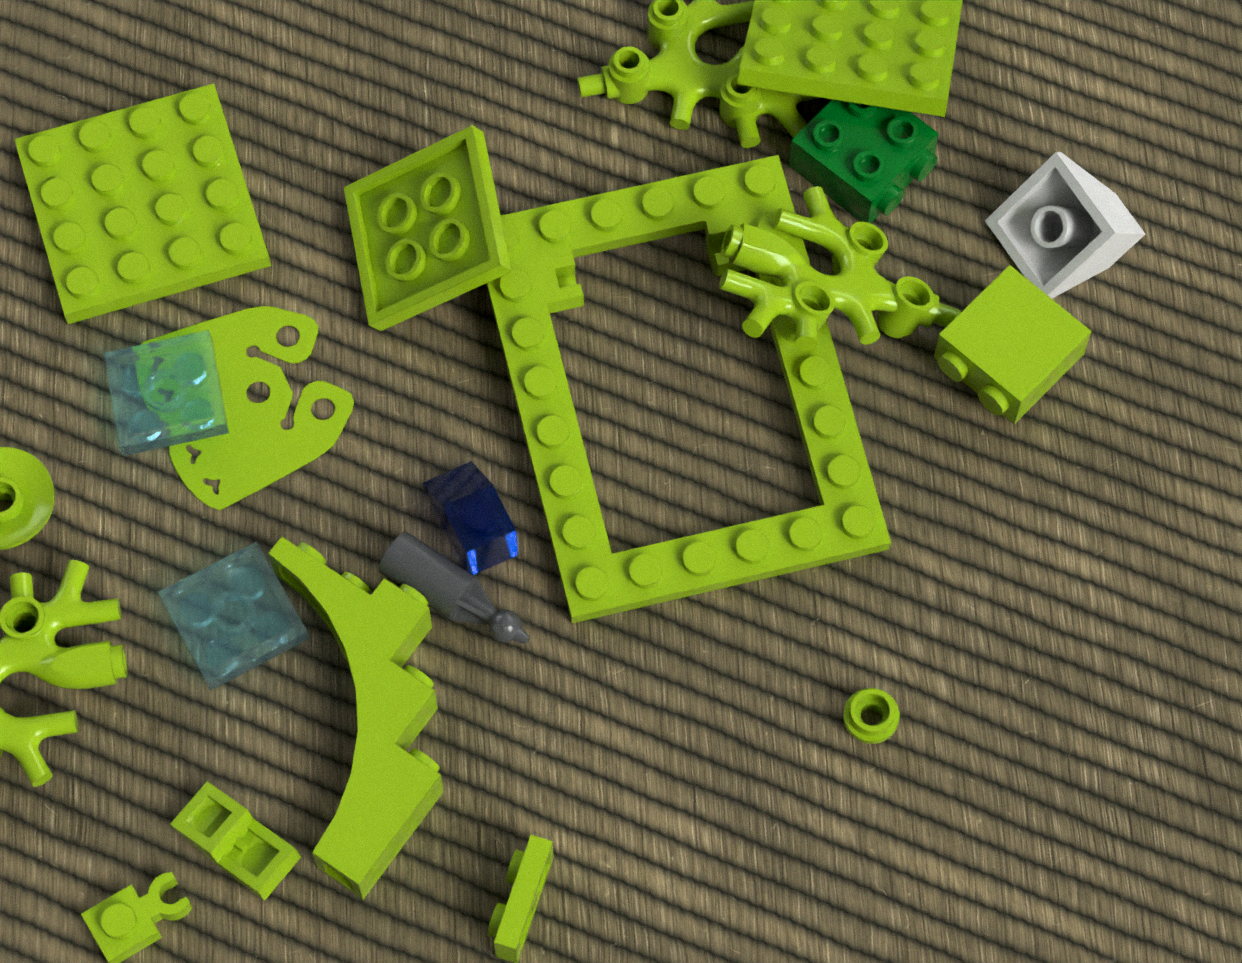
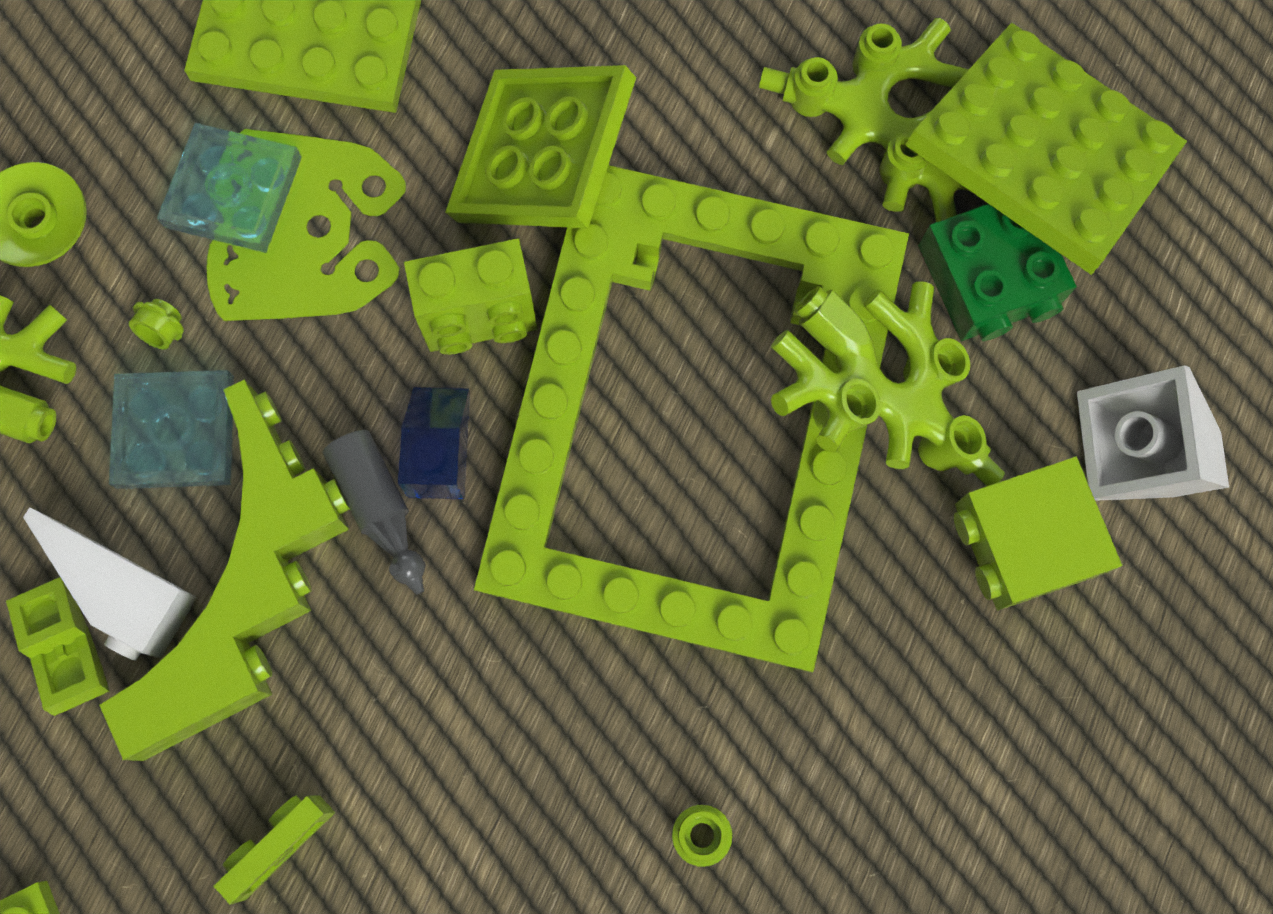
camera: 25 degrees right, 10 degrees up
none -> white slope [23,508,198,661]
none -> lime plate [129,299,184,349]
none -> lime brick [404,238,538,355]

